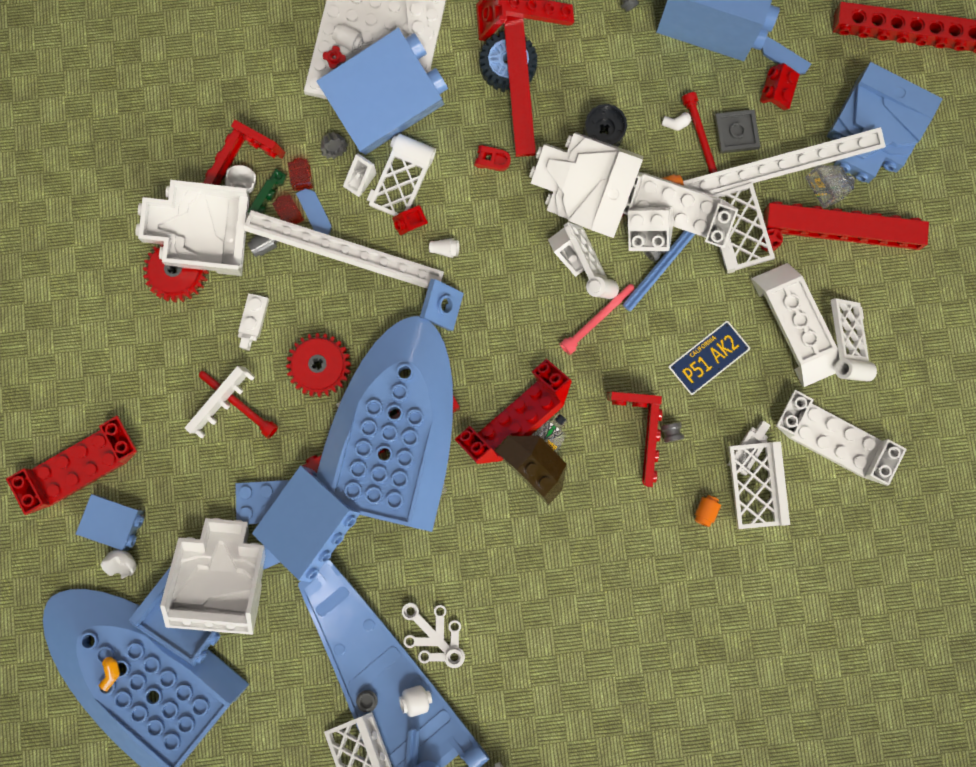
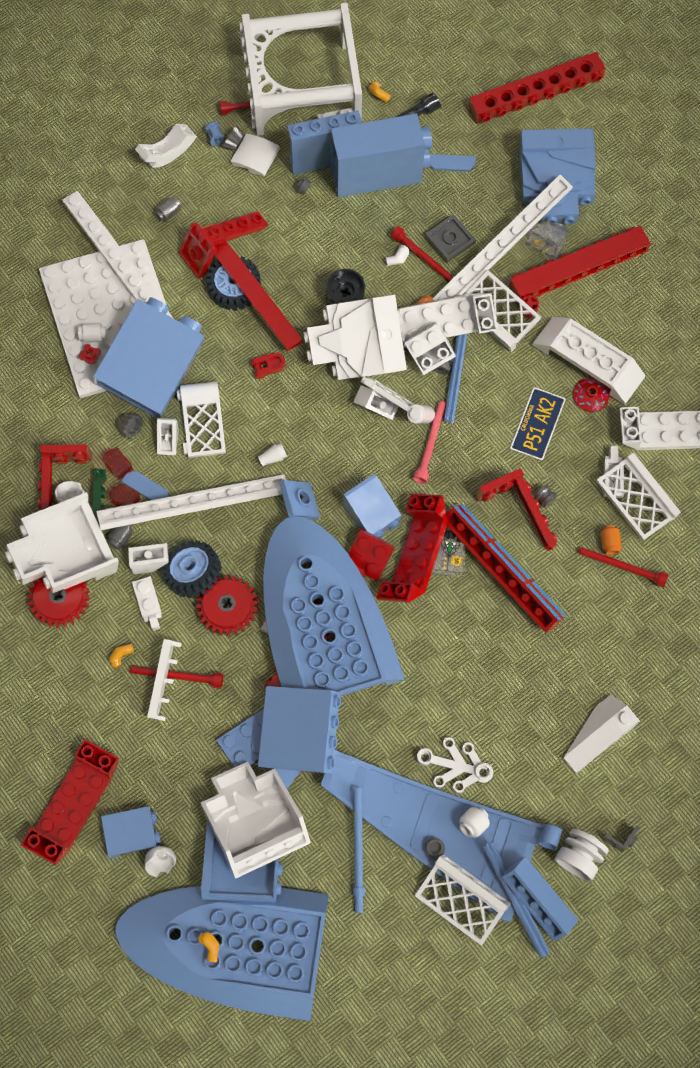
camera: 30 degrees left, 10 degrees down
red bracket [392,205,428,236] -> none
dark brown wedge [494,435,567,505] -> none
red bracket [760,63,800,110] -> none
white piece [831,299,877,382] -> none
none -> light orange arm [109,643,134,668]
none -> white slope [128,543,169,574]
none -> wheel [162,540,222,598]
none -> slope [343,474,401,539]
none -> red plate [348,529,395,581]
none -> medium blue bar [353,788,365,913]
none -> red brick [446,504,566,633]
none -> white wedge [563,695,640,774]
none -> red dish [573,378,610,412]
none -> red piece [578,547,669,588]

